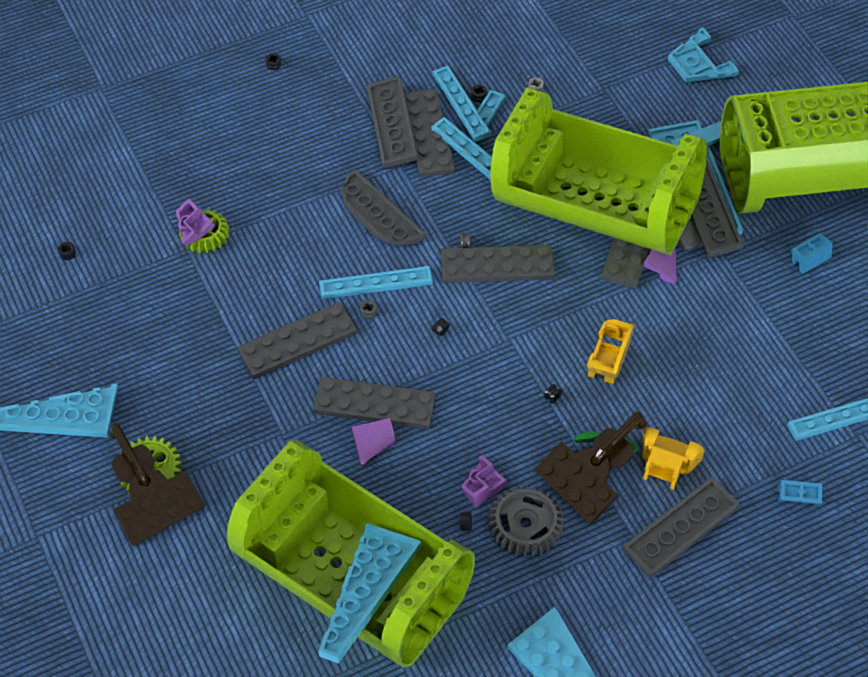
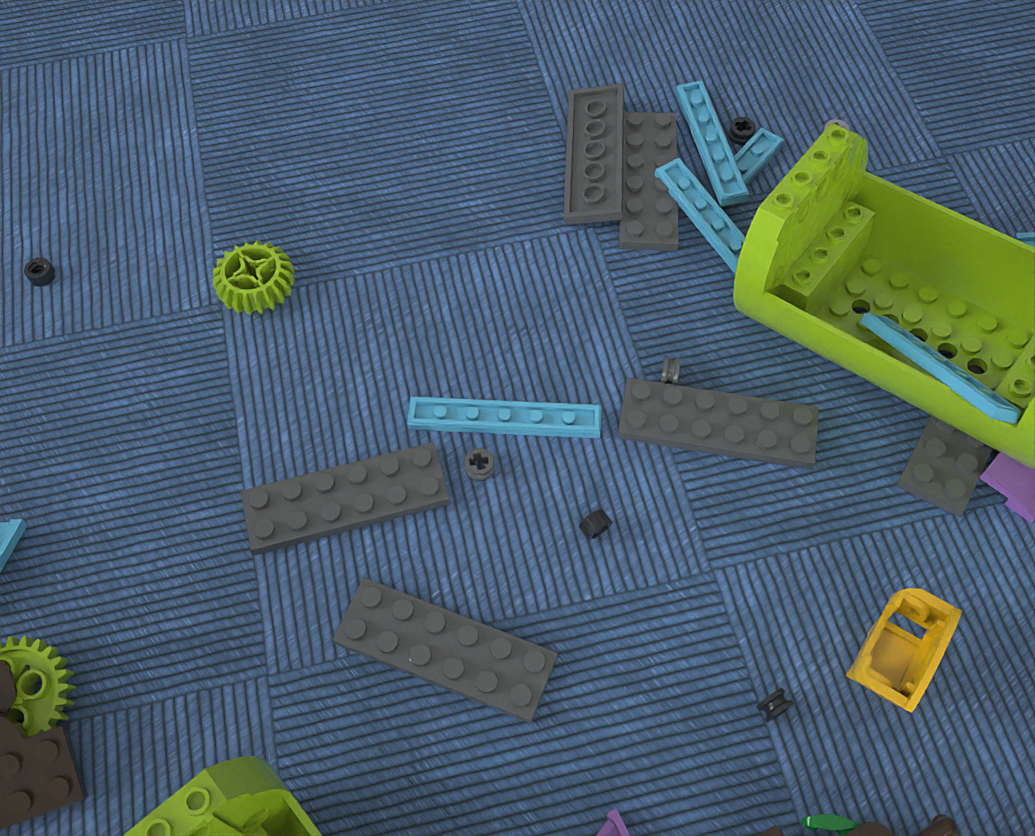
camera: 15 degrees right, 5 degrees up
medium lavender slope [176,198,215,246] -> none
black bush [265,53,281,70] -> none
dark grey plate [342,169,426,245] -> none
medium lavender slope [352,418,395,467] -> none
none -> medium azure tile [860,312,1022,424]

